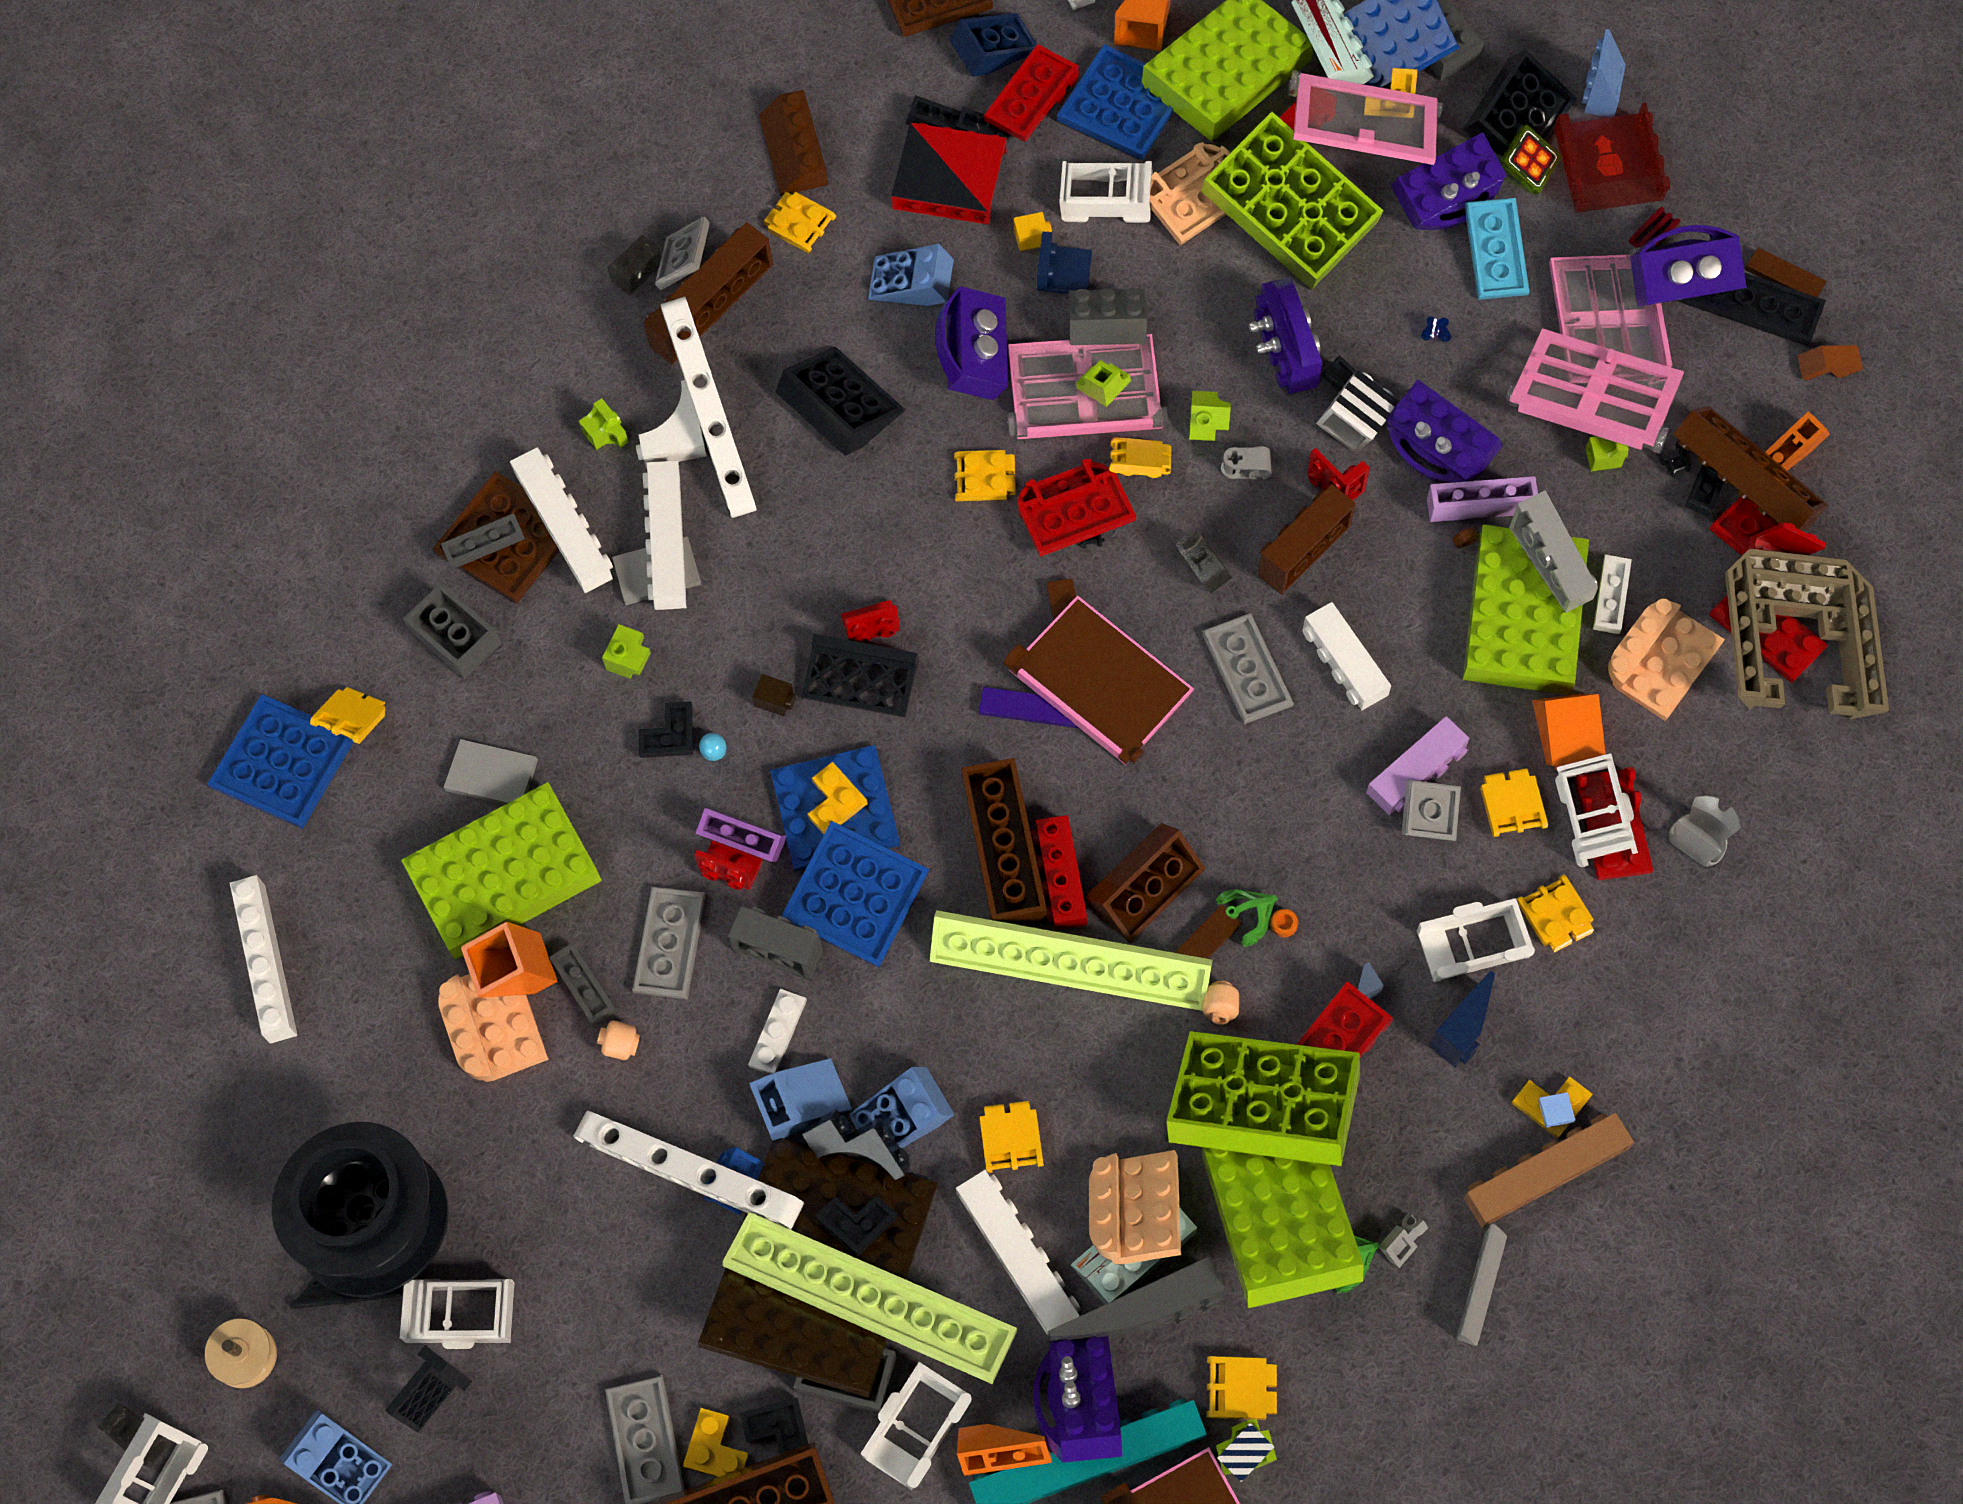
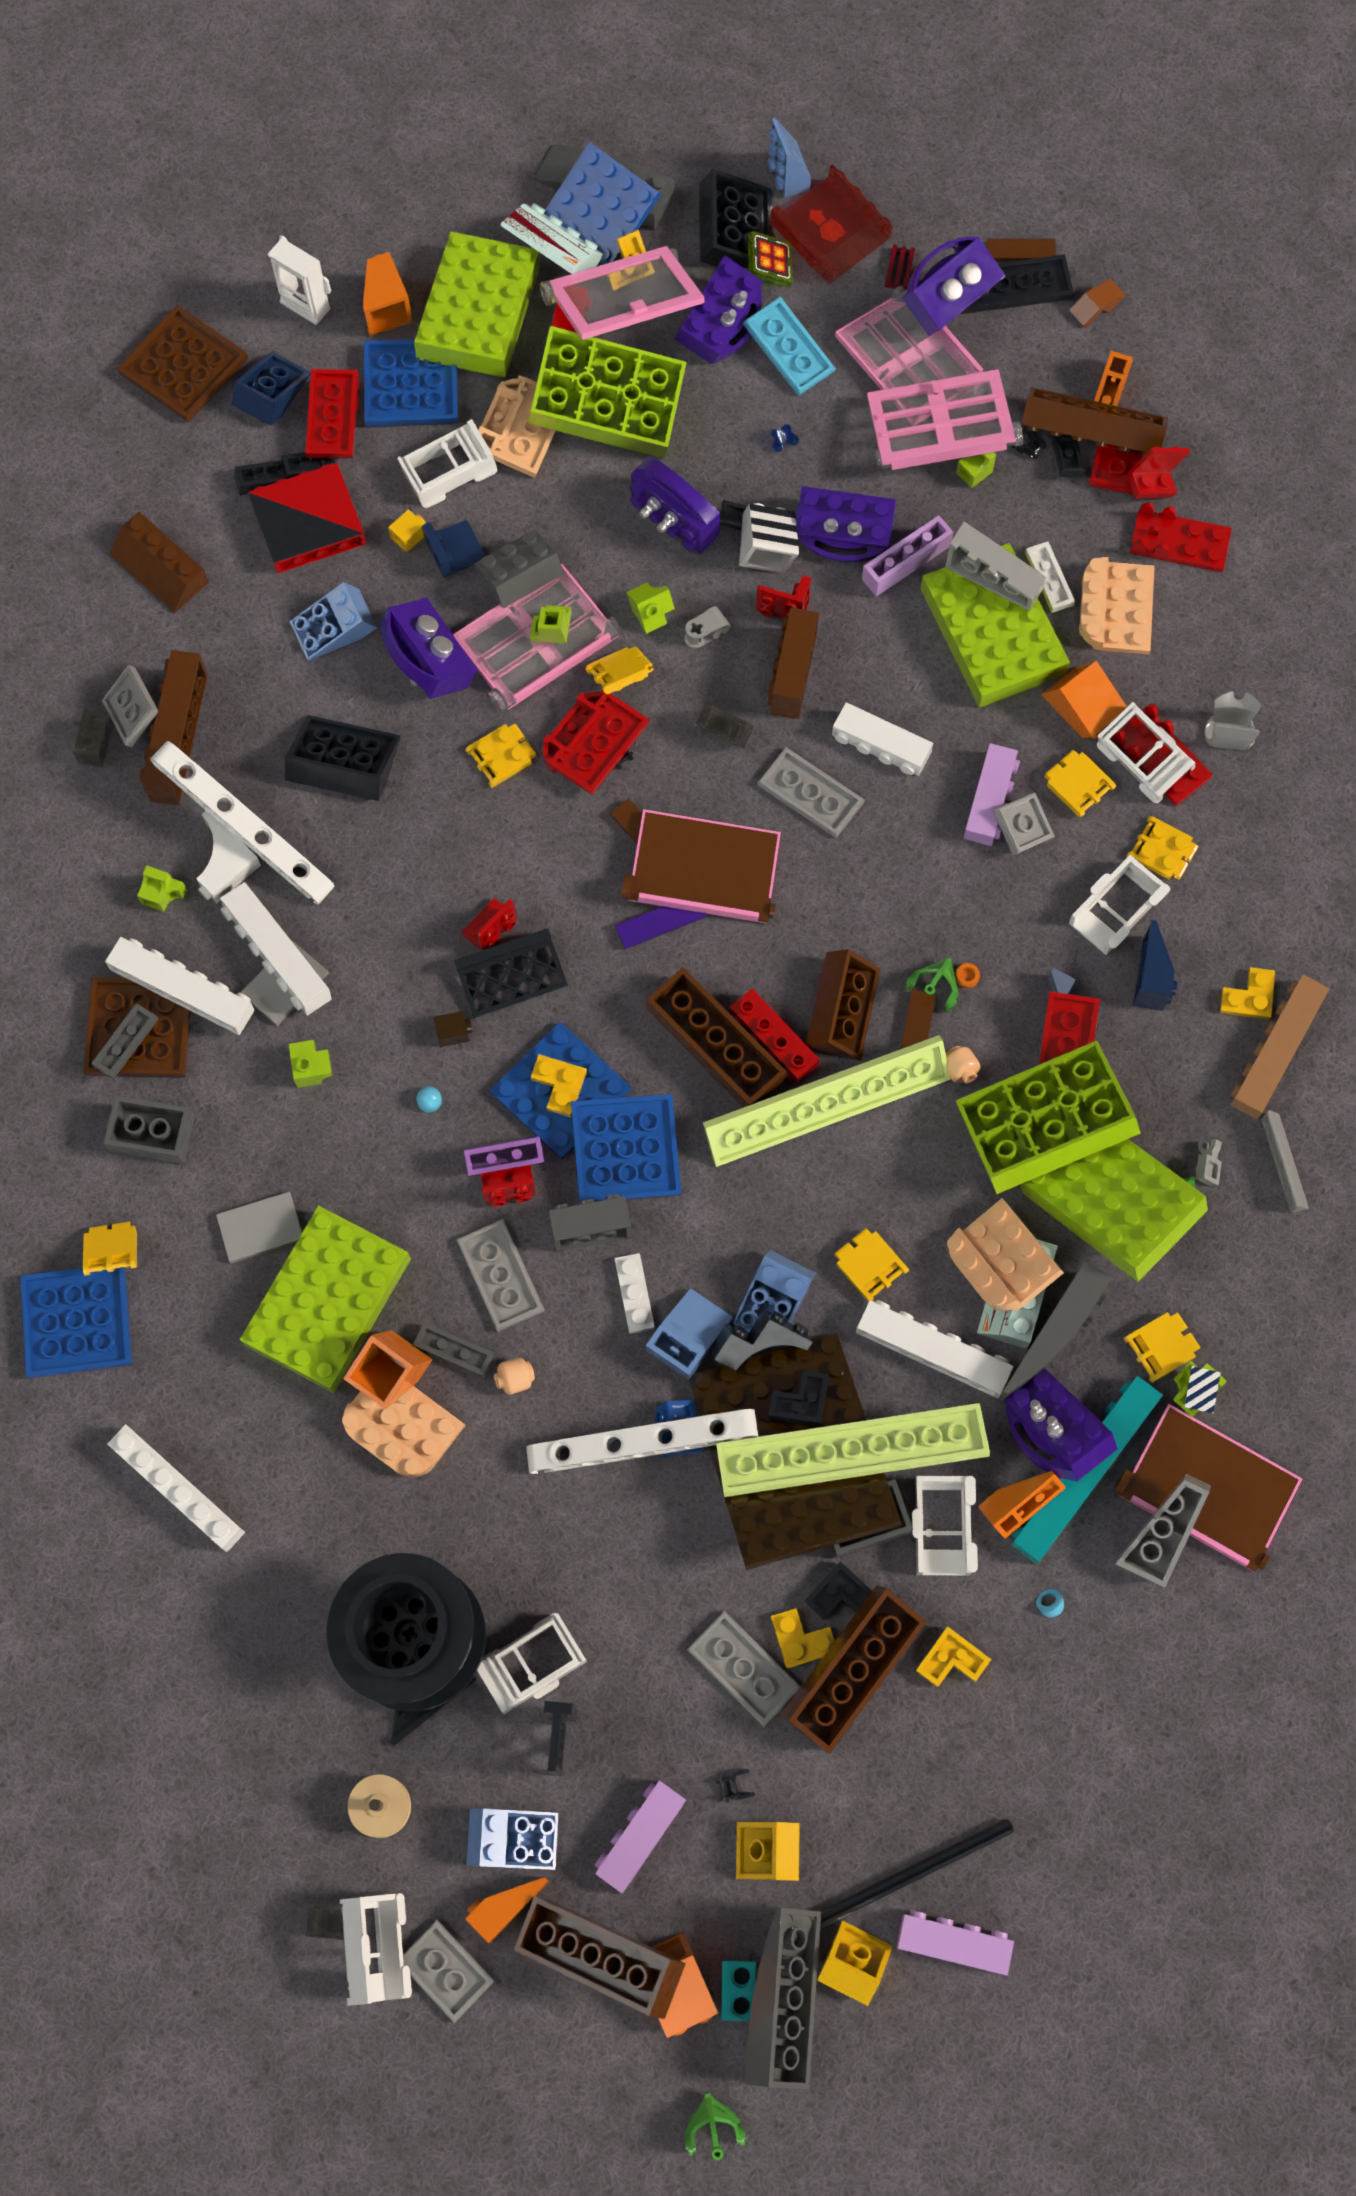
camera: 35 degrees left, 5 degrees up
black plate [638,701,694,758] -> none
yellow plate [763,192,837,254] -> none
reddish brown tile [1452,527,1480,549] -> none
light blue tile [1538,1092,1575,1128] -> none
dark tan slope [1725,549,1889,719] -> none

